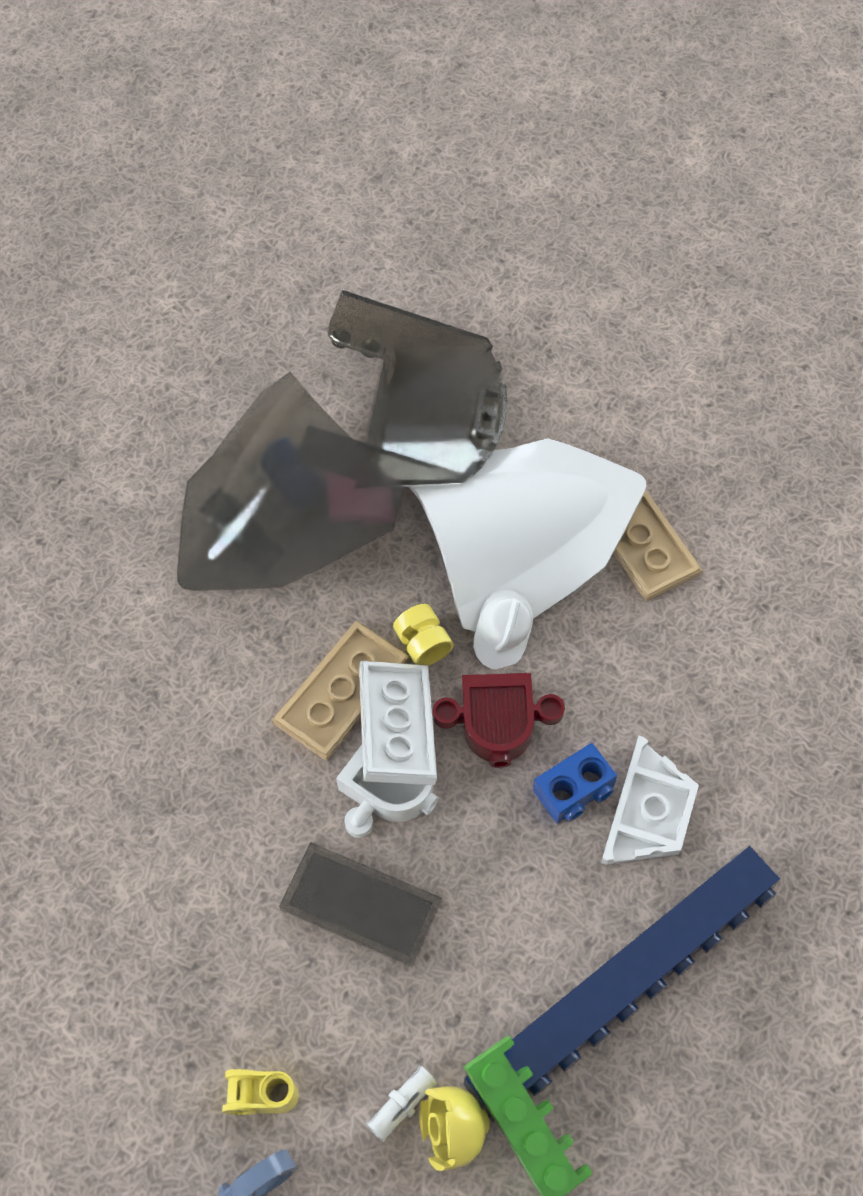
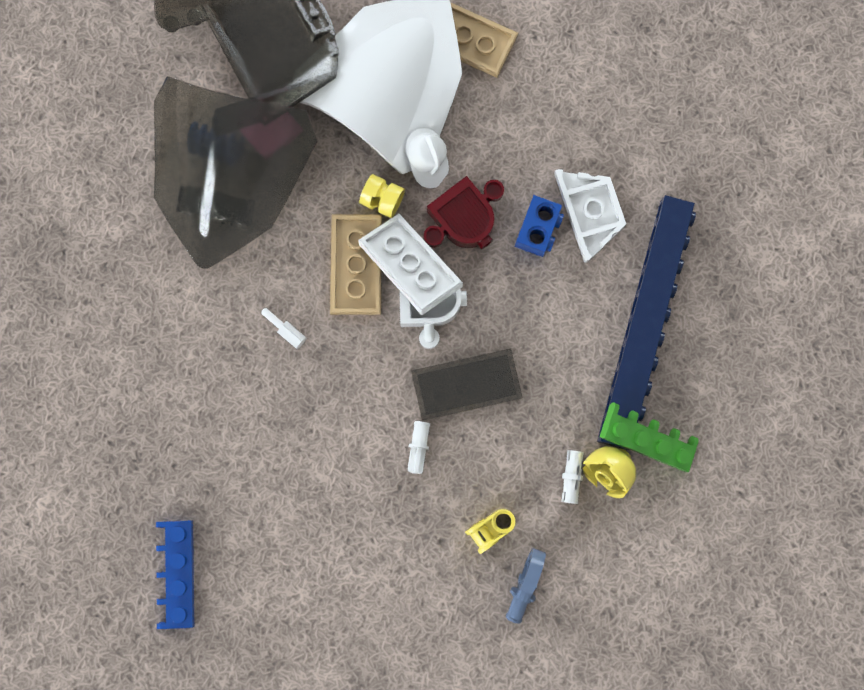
camera: 35 degrees left, 20 degrees up
none -> white axle [261,308,307,349]
none -> white axle [408,421,430,474]

